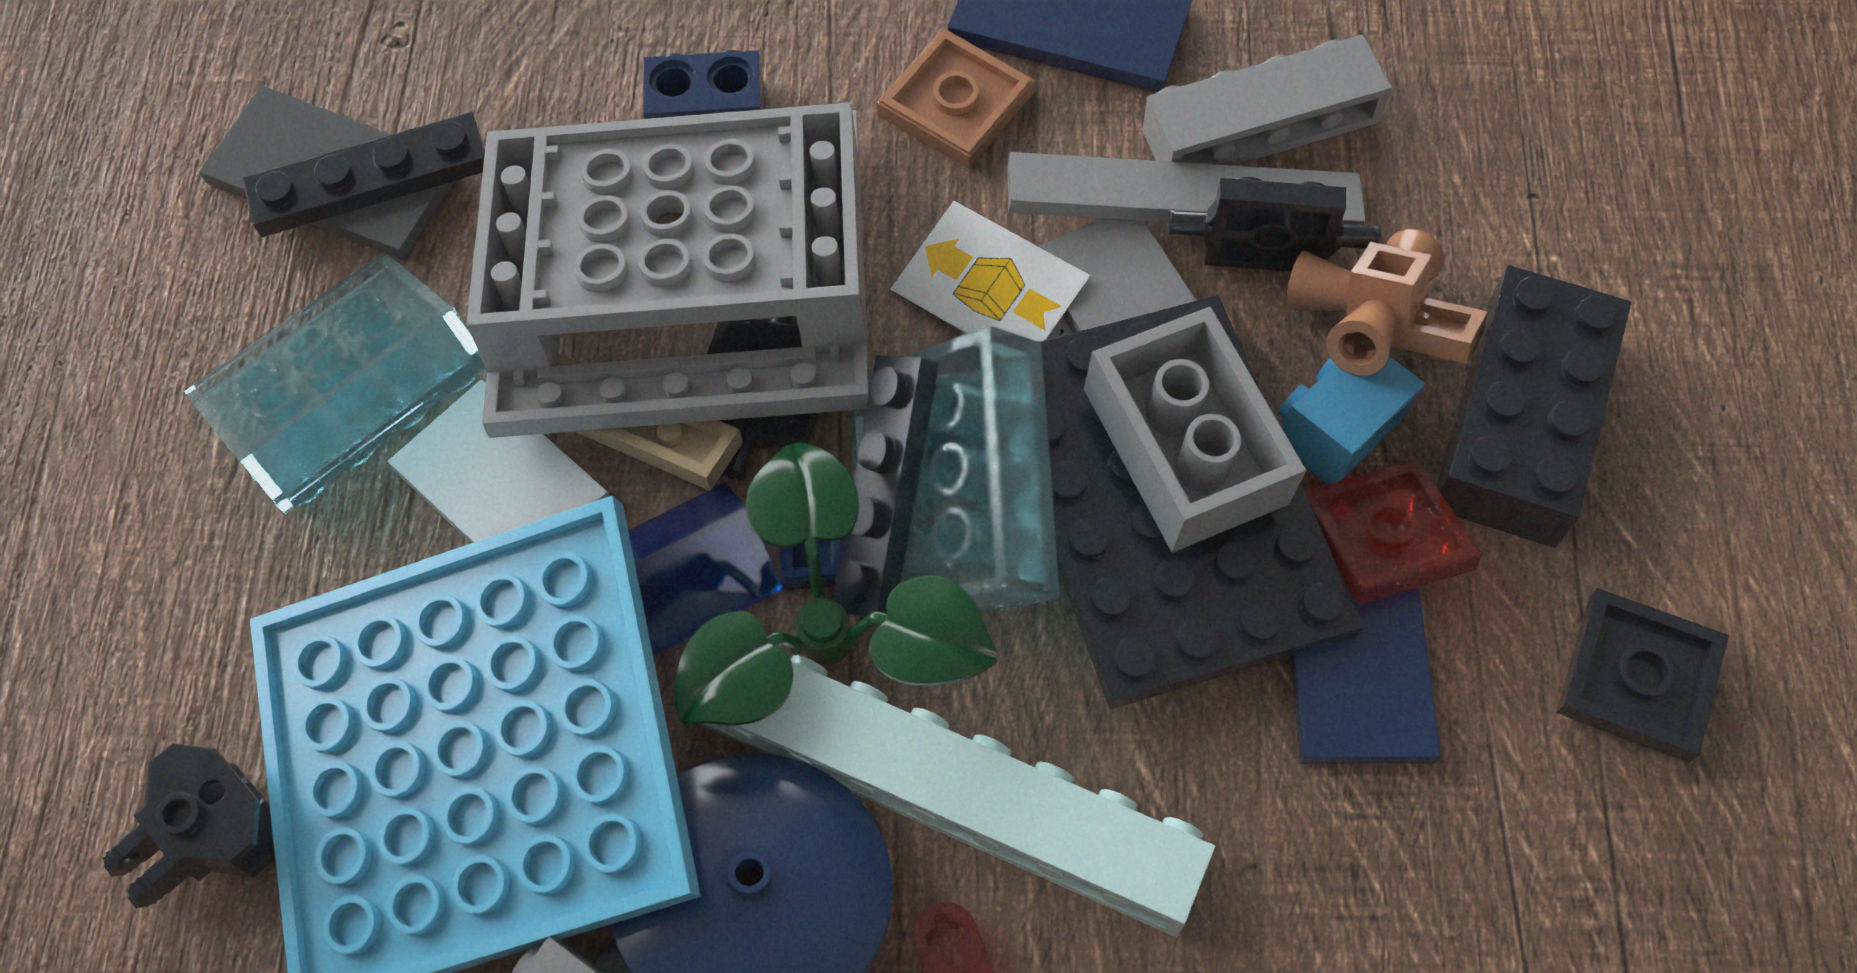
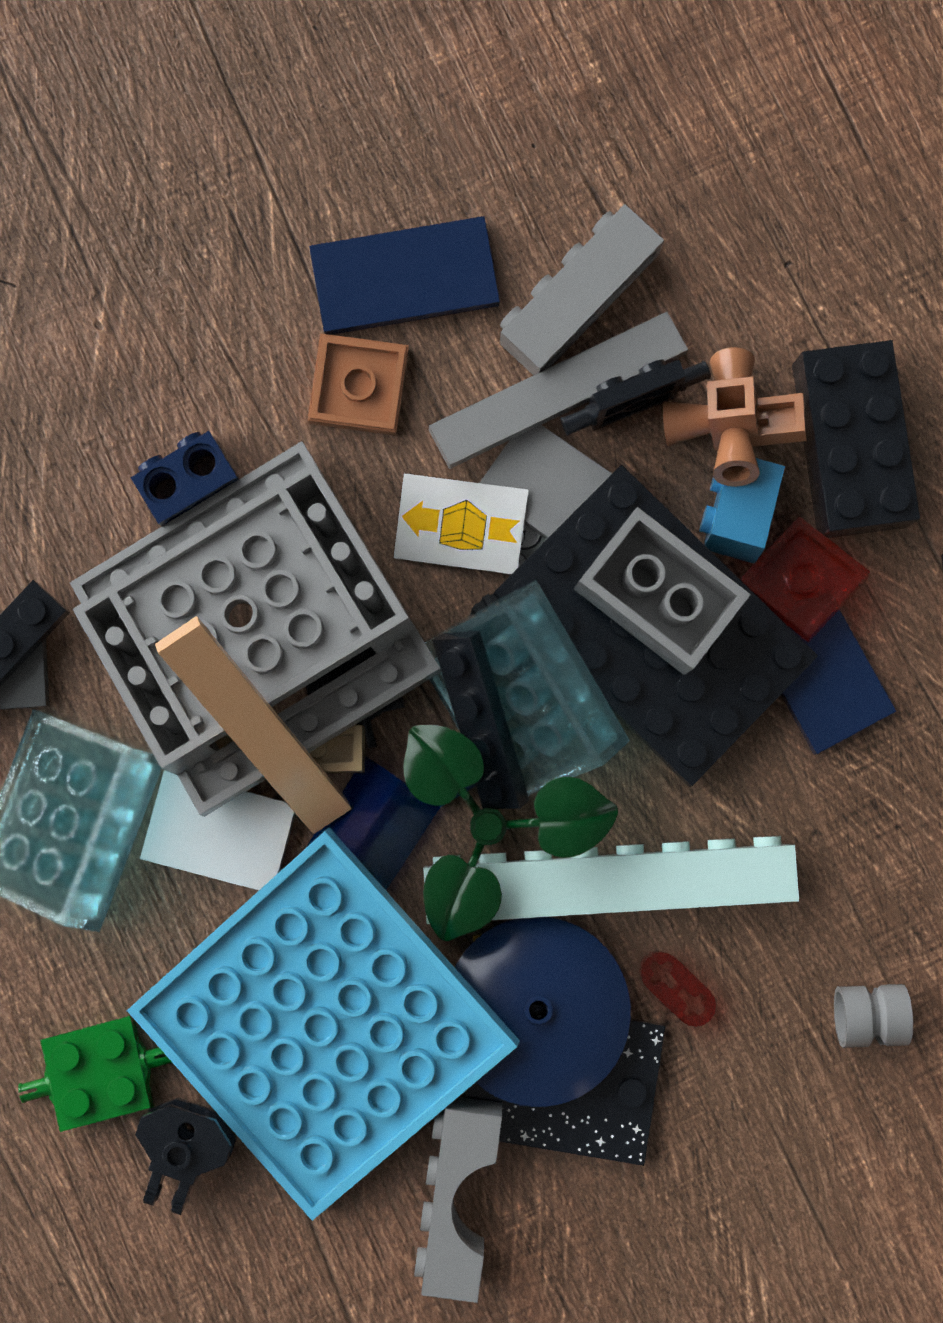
camera: 30 degrees left, 20 degrees up
none -> green plate [18,1016,172,1132]
none -> light nougat tile [155,616,351,834]

